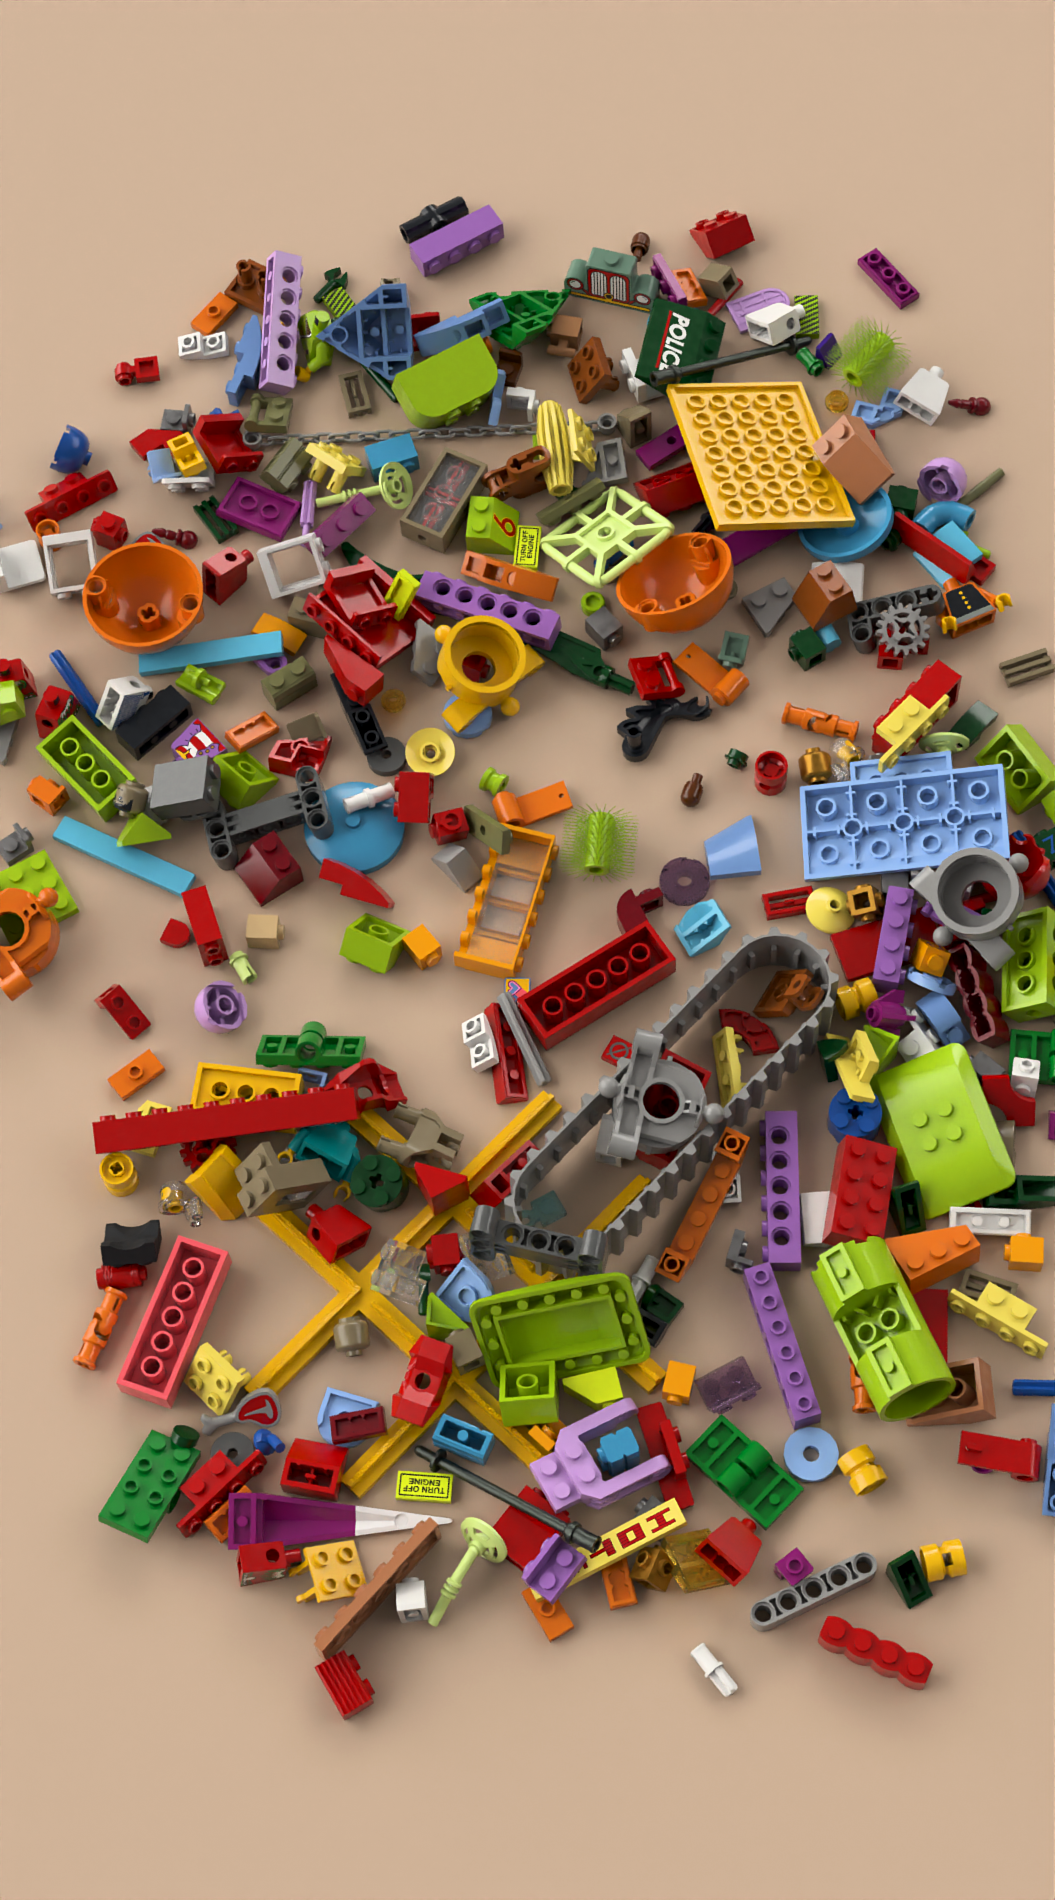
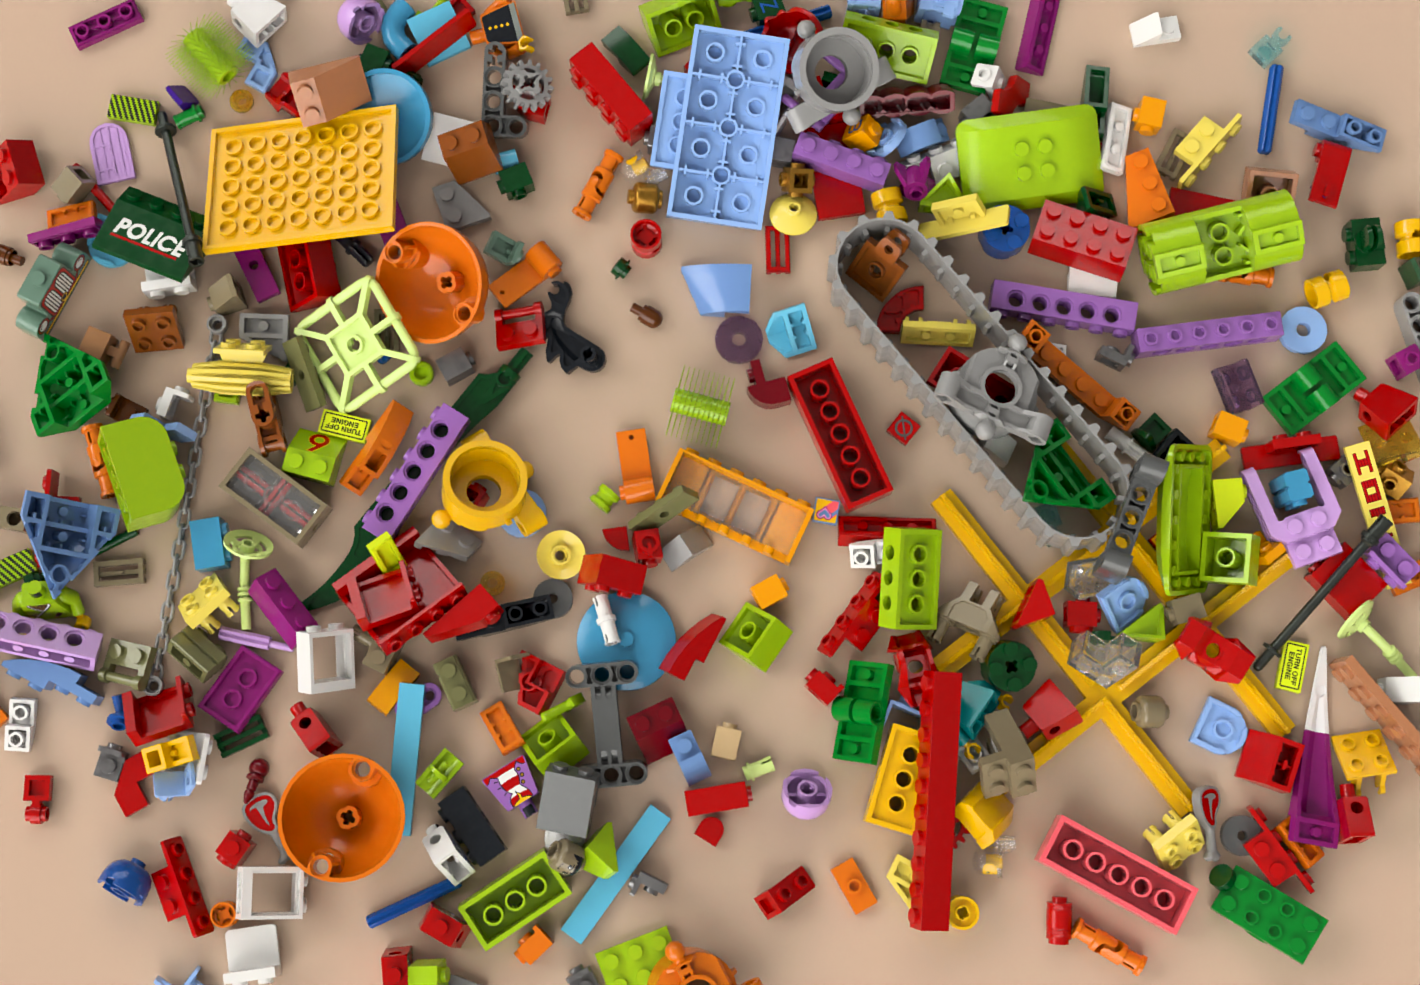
camera: 90 degrees left, 15 degrees up
black brick [100,1220,162,1268] -> none
blue plate [253,1429,285,1456] -> none
dark red plate [329,1406,388,1445] -> none
medium blue slope [413,298,510,357] -> none
dark azure brick [432,1413,495,1466] -> none
red slope [469,1139,540,1208] -> none
light grey axle [497,991,551,1087] -> none
white torso [745,303,806,346] -> none
dark green tile [816,1039,849,1083] -> none
light yellow bracket [876,694,950,773] -> none
none -> lime bar [541,693,586,722]
none -> red tile [602,526,630,552]
none -> flat silver bracket [628,870,668,897]
none -> medium blue brick [668,729,712,787]
none -> red brick [804,668,844,706]
none -> red bracket [817,571,881,657]
none -> lime brick [878,527,942,630]
none -> green wedge [1022,417,1116,510]
none -> dark green brick [1341,217,1386,273]

